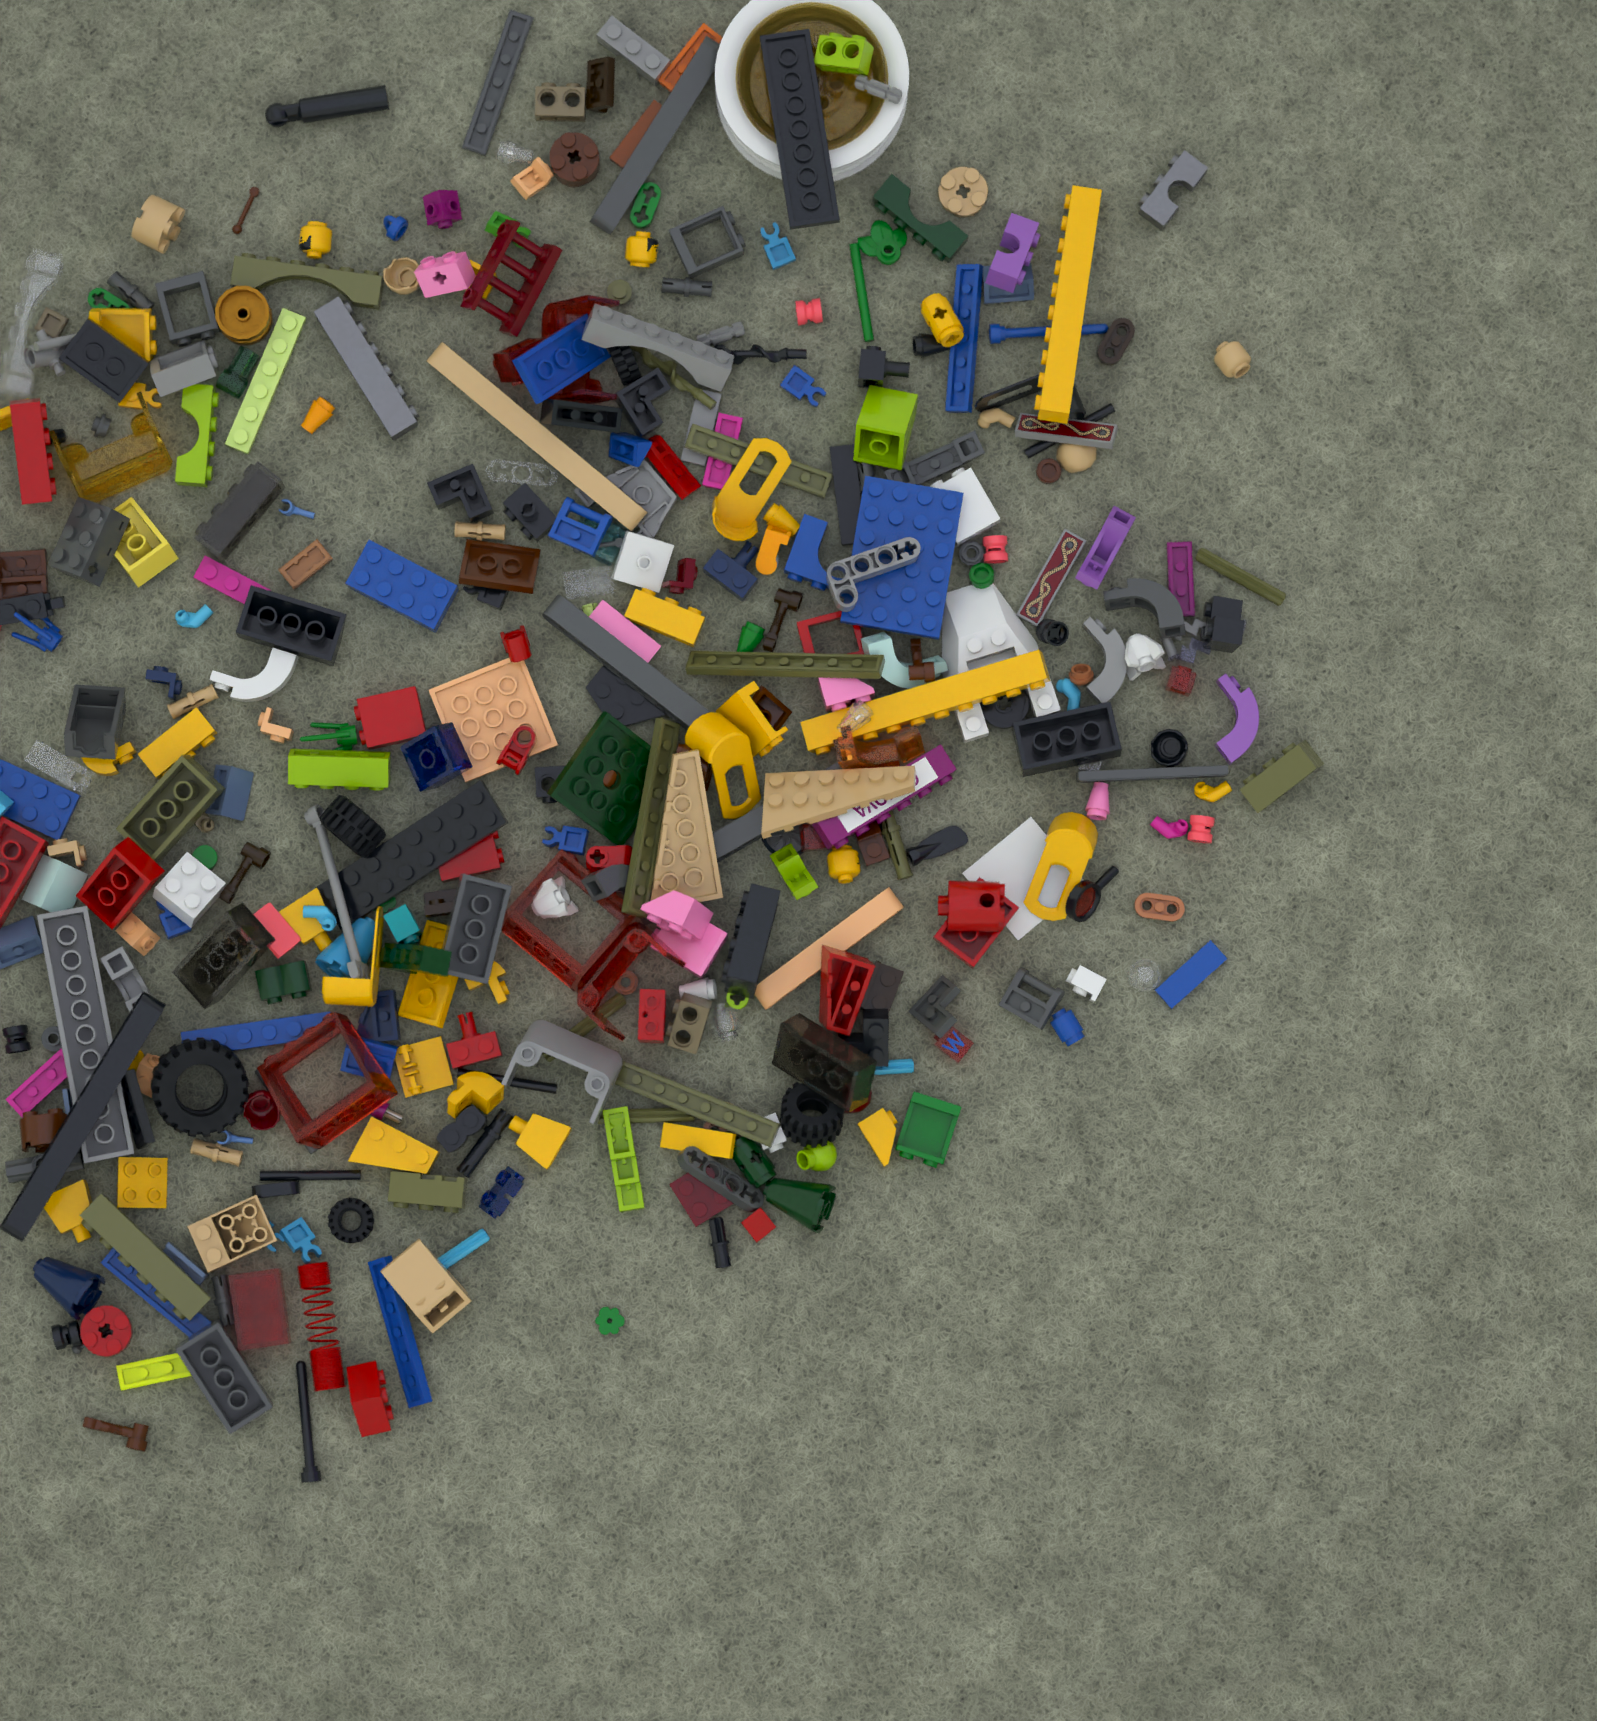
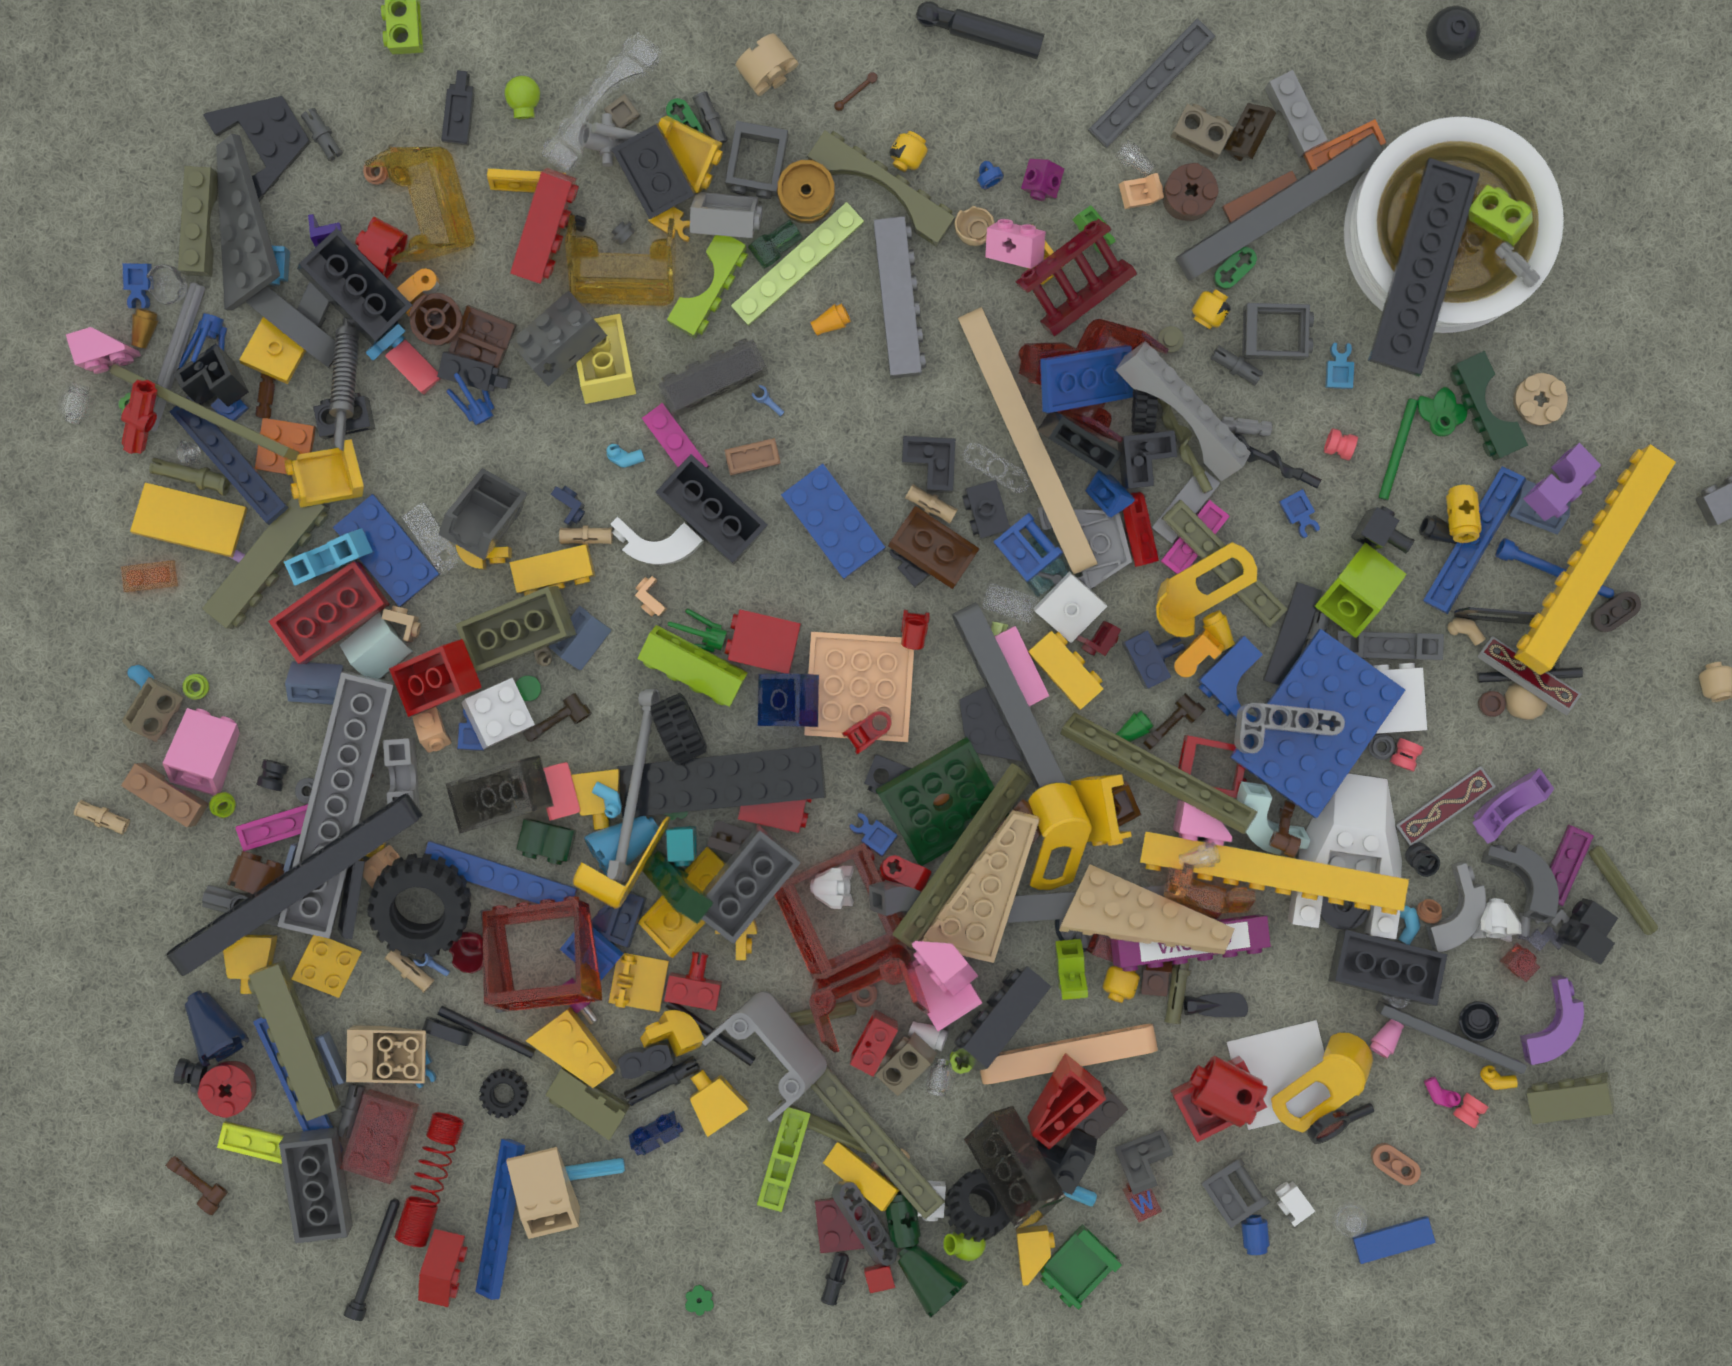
camera: 25 degrees right, 5 degrees up
dark azure plate [279,1217,322,1264] -> none
green tile [969,563,995,589] -> none

